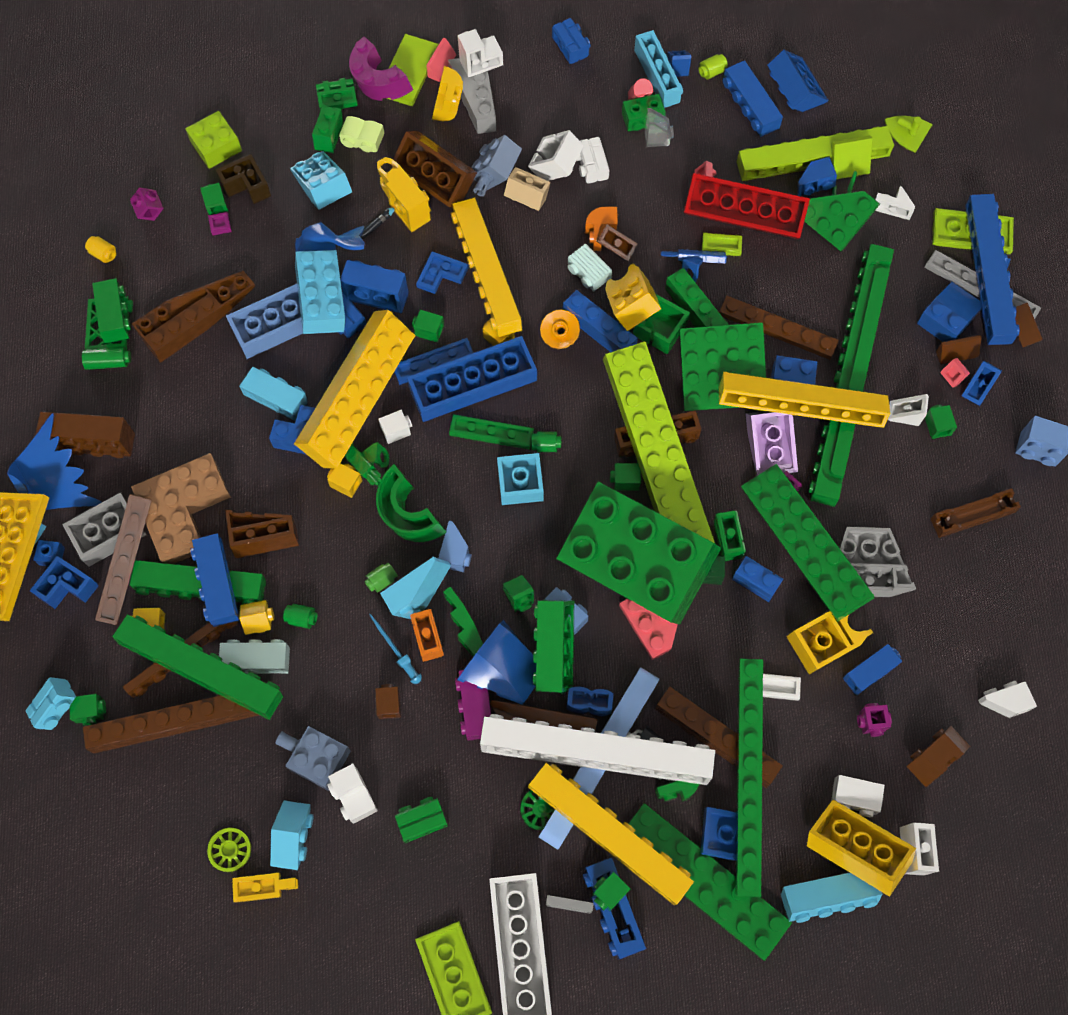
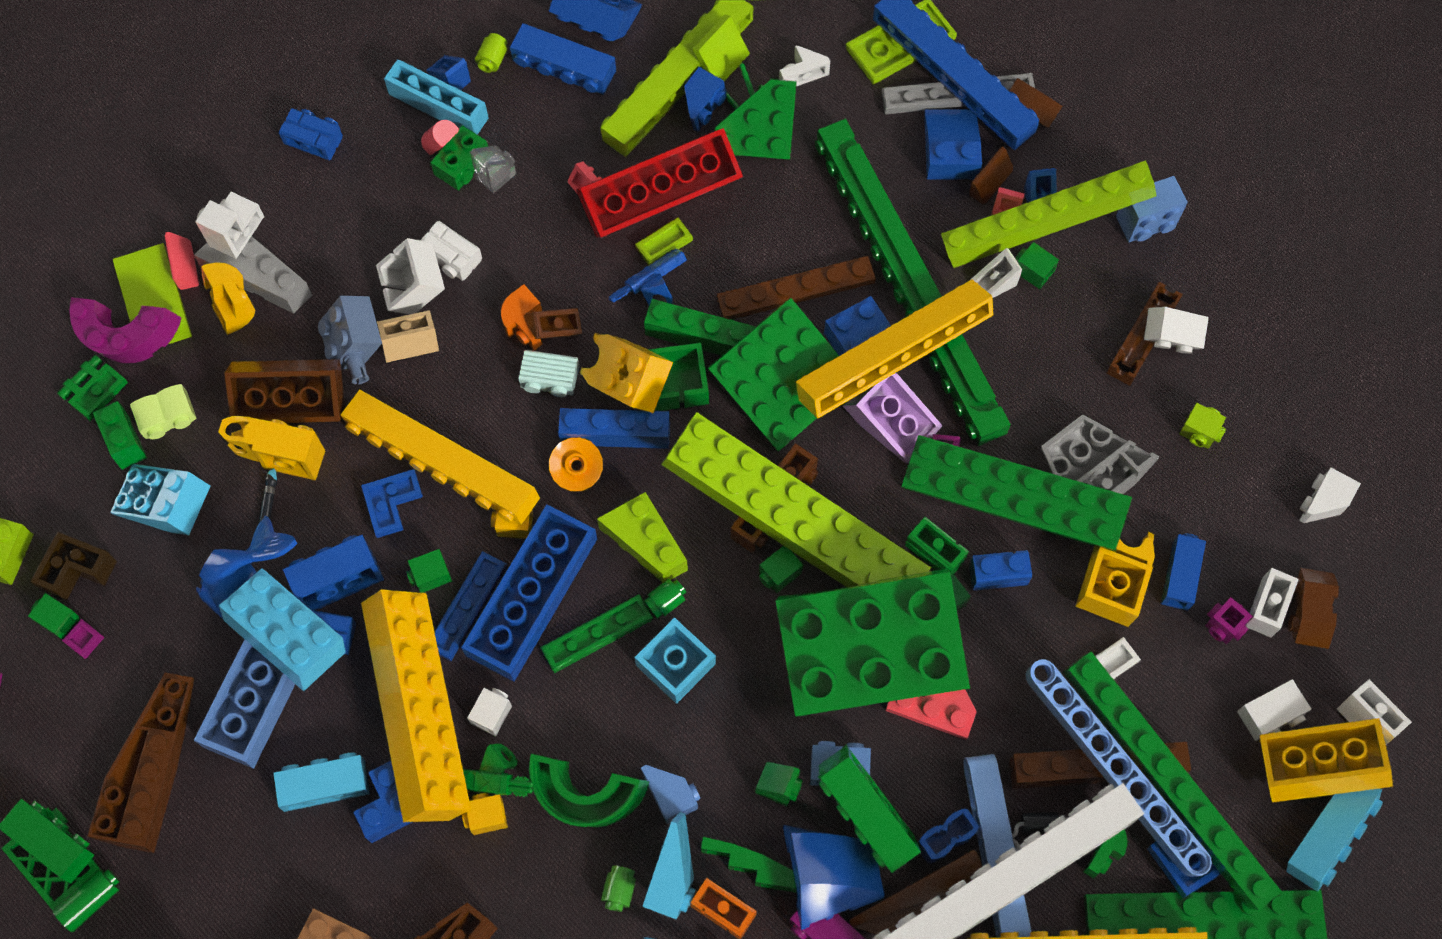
camera: 40 degrees left, 0 degrees up
none -> lime wedge [597,492,688,583]
none -> lime brick [941,161,1157,268]
none -> light blue beam [1026,659,1212,877]
none -> white brick [1144,307,1208,354]
none -> lime brick [1179,403,1226,449]
none -> white brick [1245,568,1298,637]

